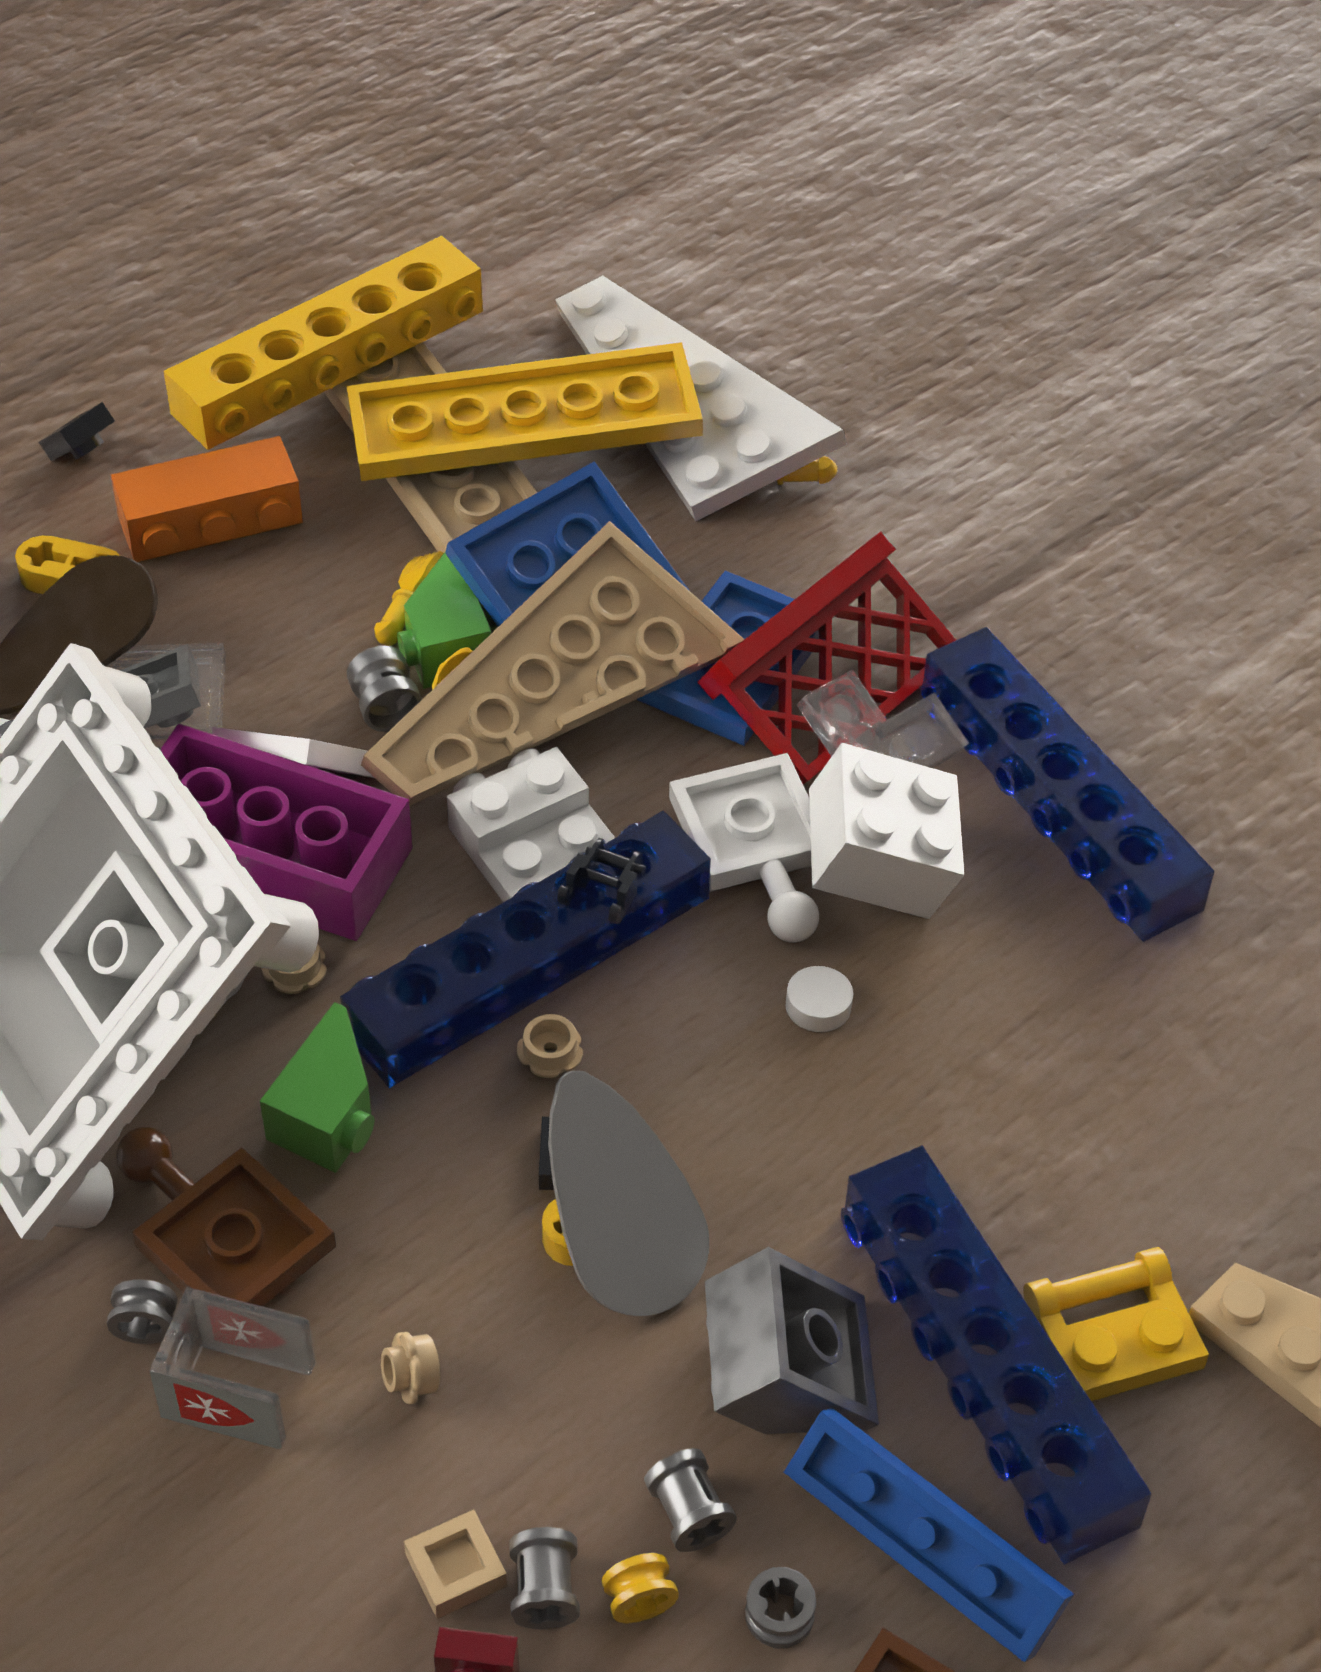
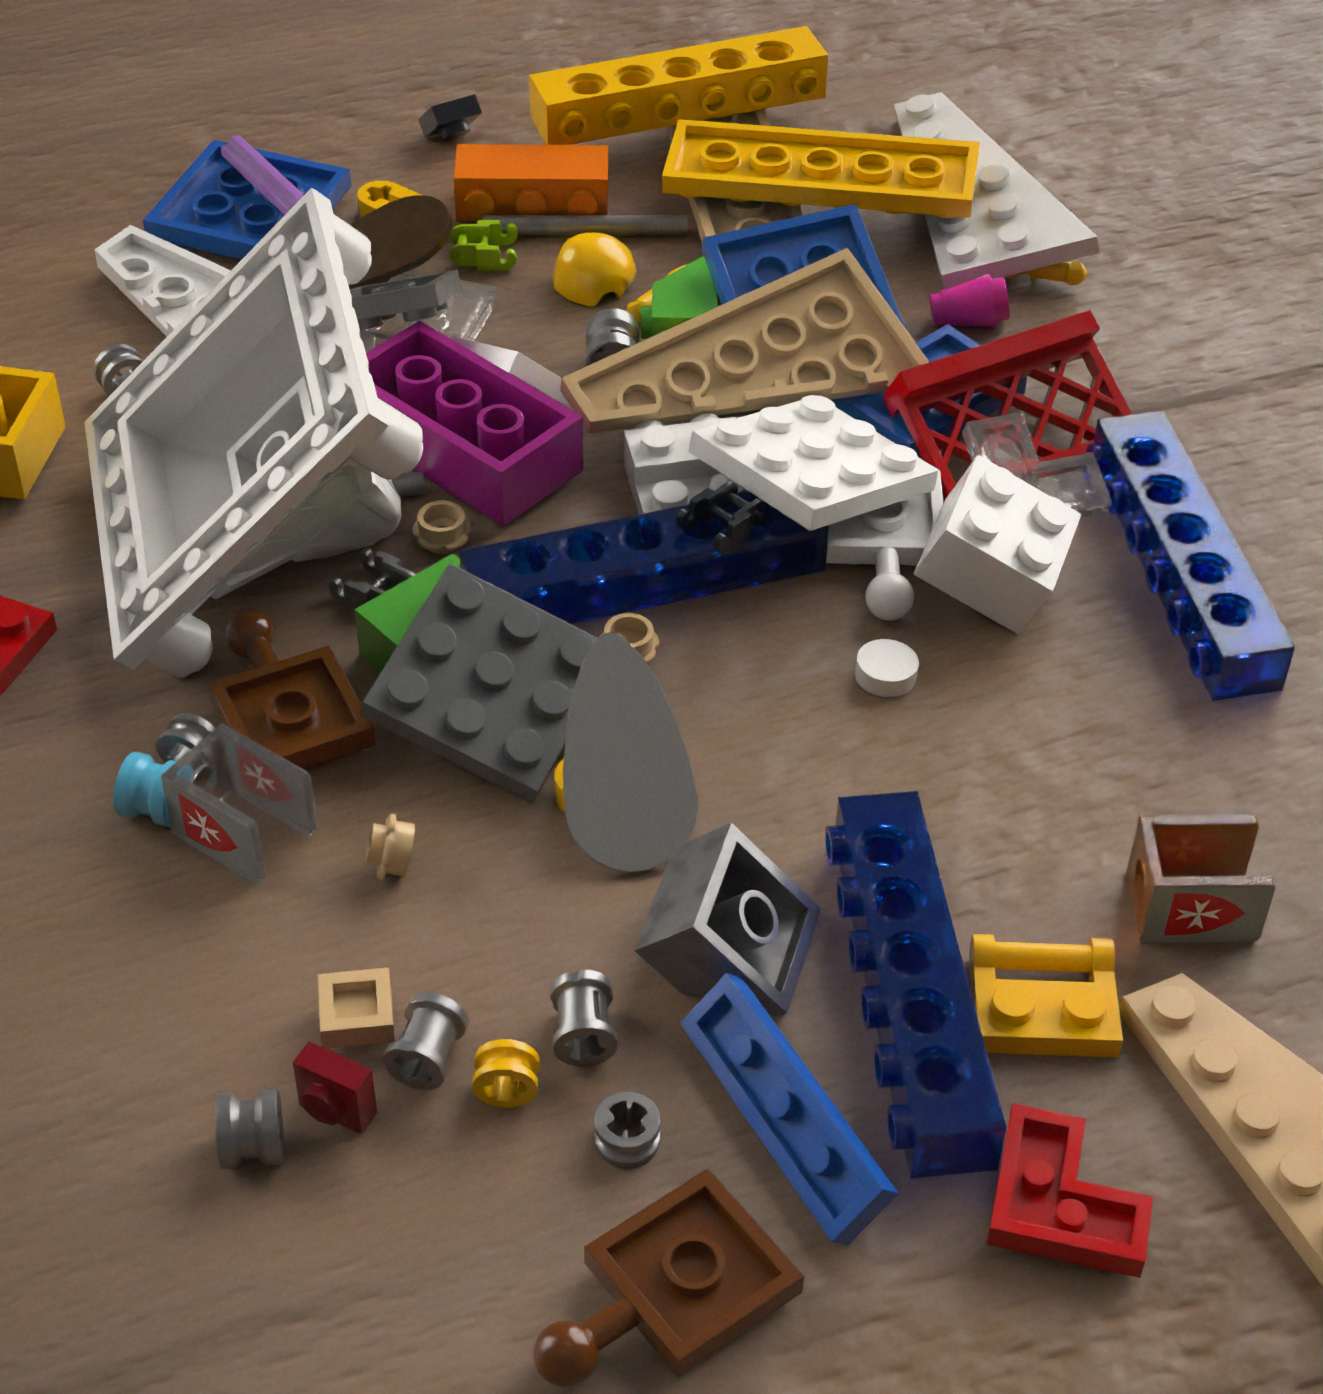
camera: 20 degrees right, 5 degrees down
none -> medium azure wheel [113,752,191,827]
none -> flat silver piece [329,548,416,610]
none -> dark grey plate [359,563,597,803]
none -> lime piece [449,220,518,271]
none -> flat silver bar [483,215,688,236]
none -> yellow hair [552,232,637,307]
none -> white plate [688,395,939,531]
none -> dark pink cone [929,274,1010,327]
none -> red plate [987,1103,1153,1278]
none -> piece [1126,815,1276,943]

